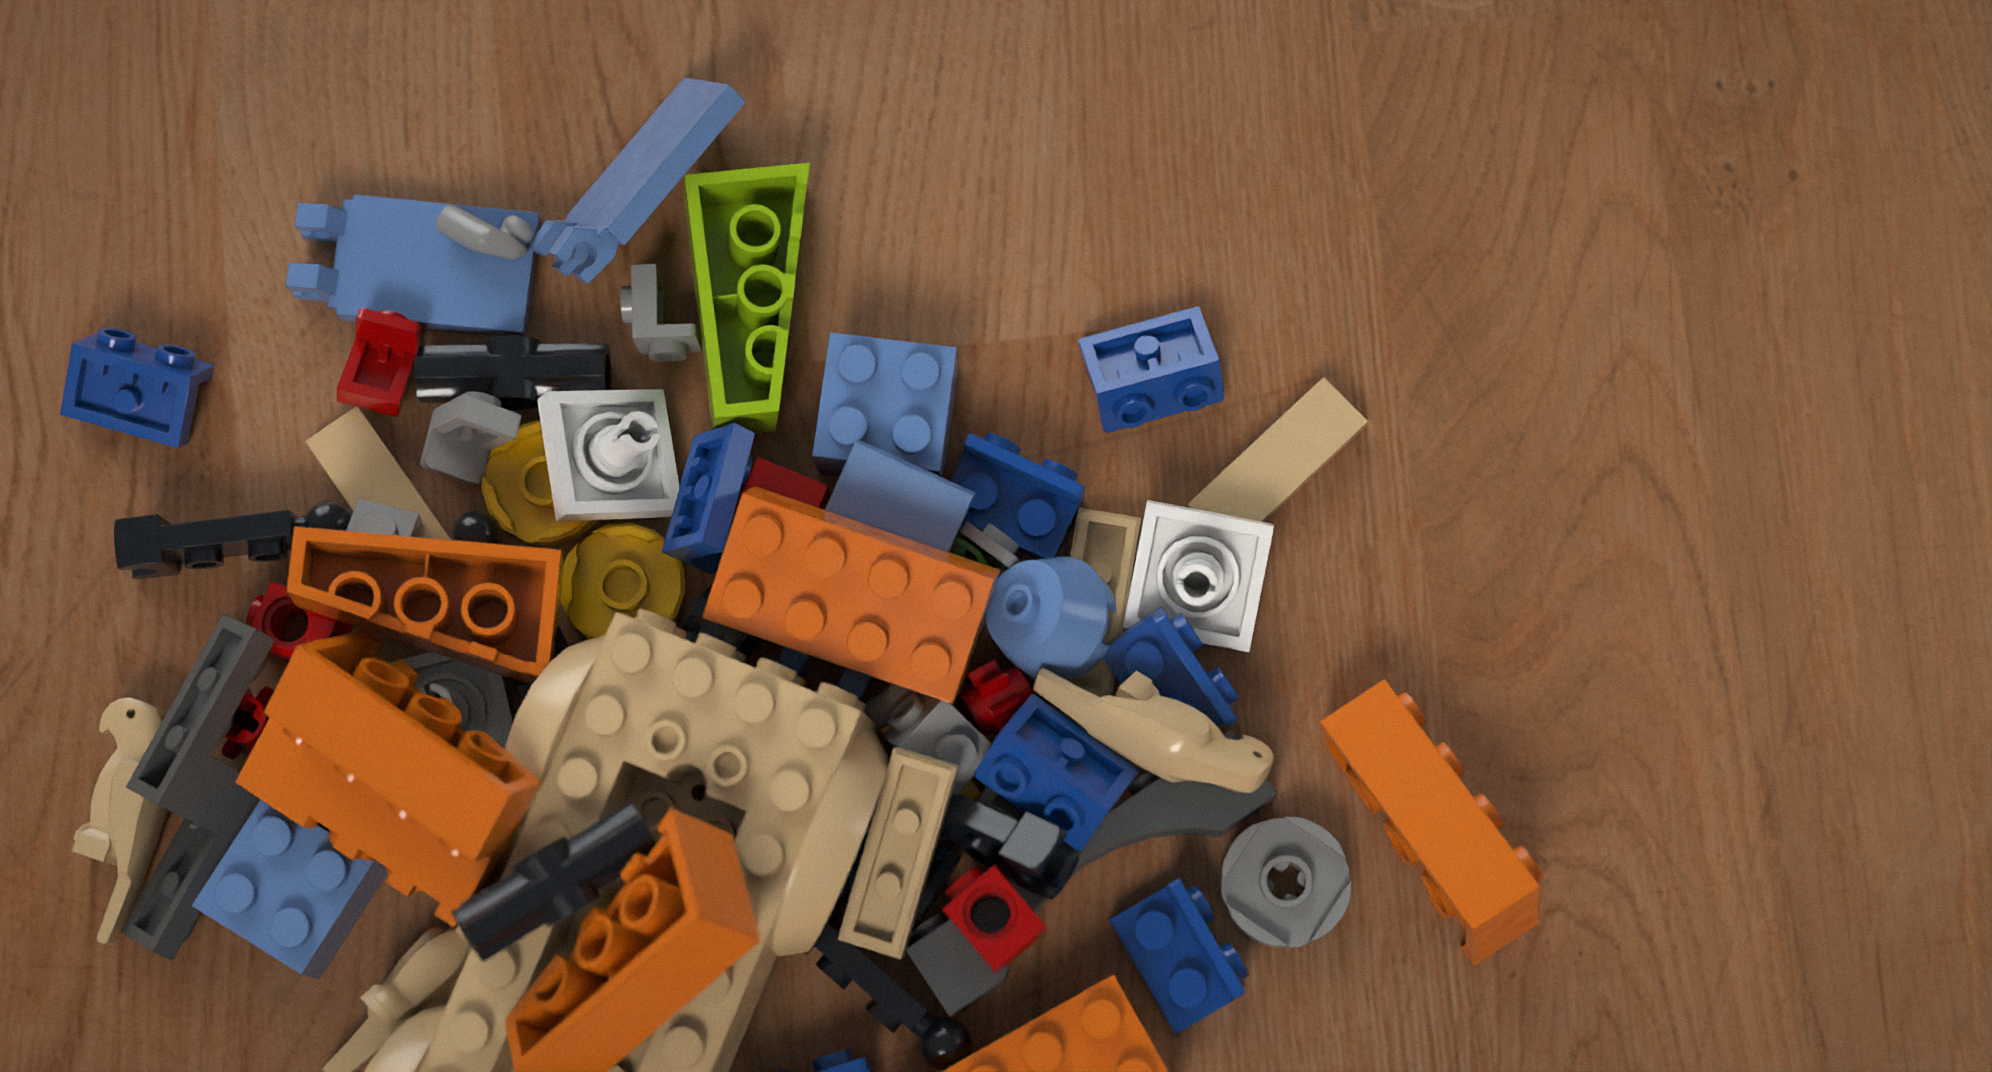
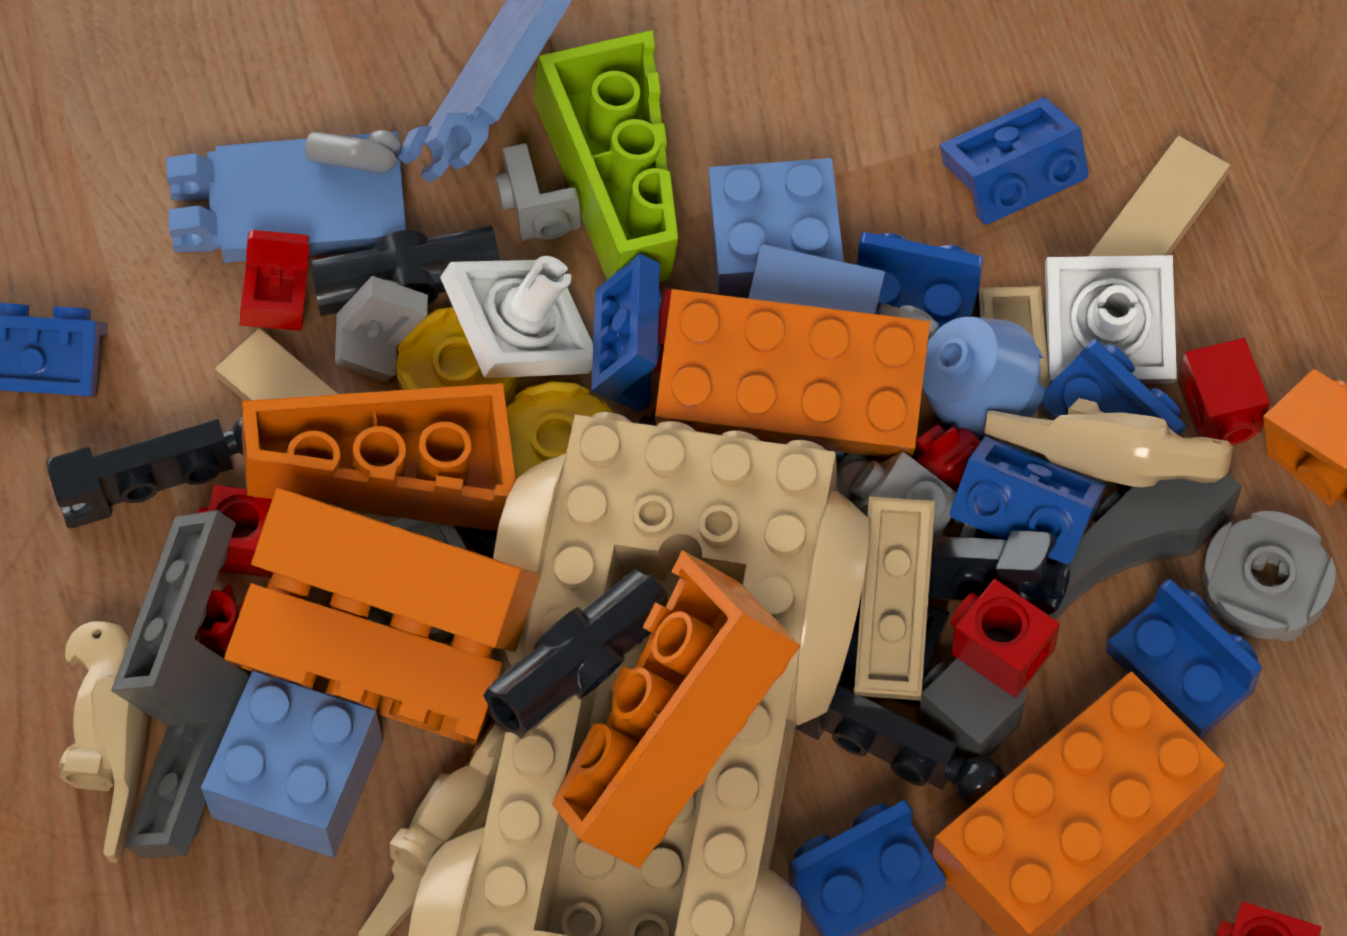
camera: 15 degrees left, 15 degrees down
none -> red brick [1177,337,1270,445]

